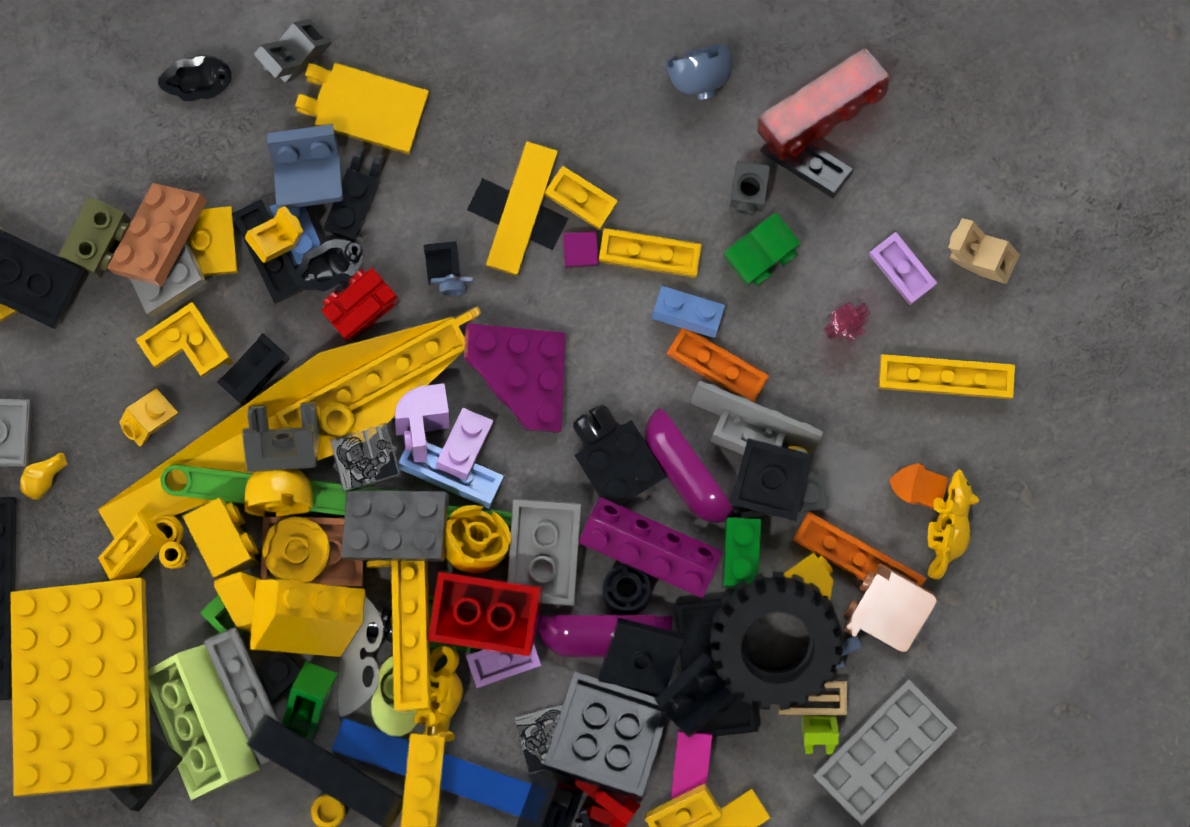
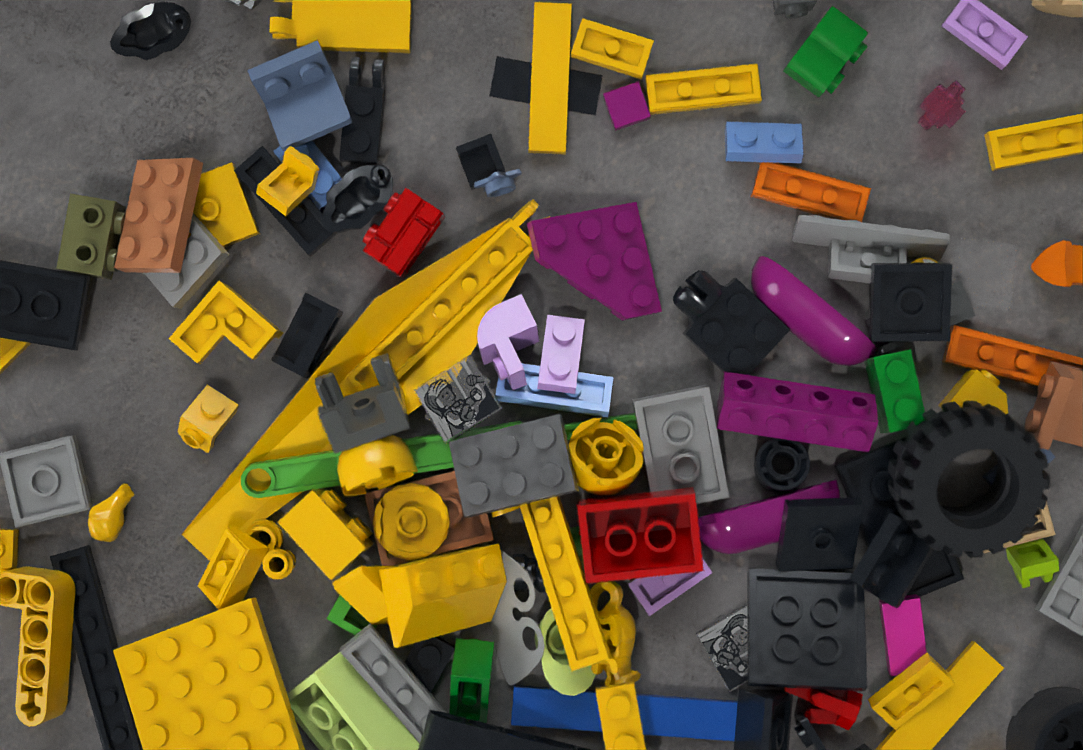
camera: 10 degrees left, 5 degrees up
yellow tile [320,403,354,437] -> none

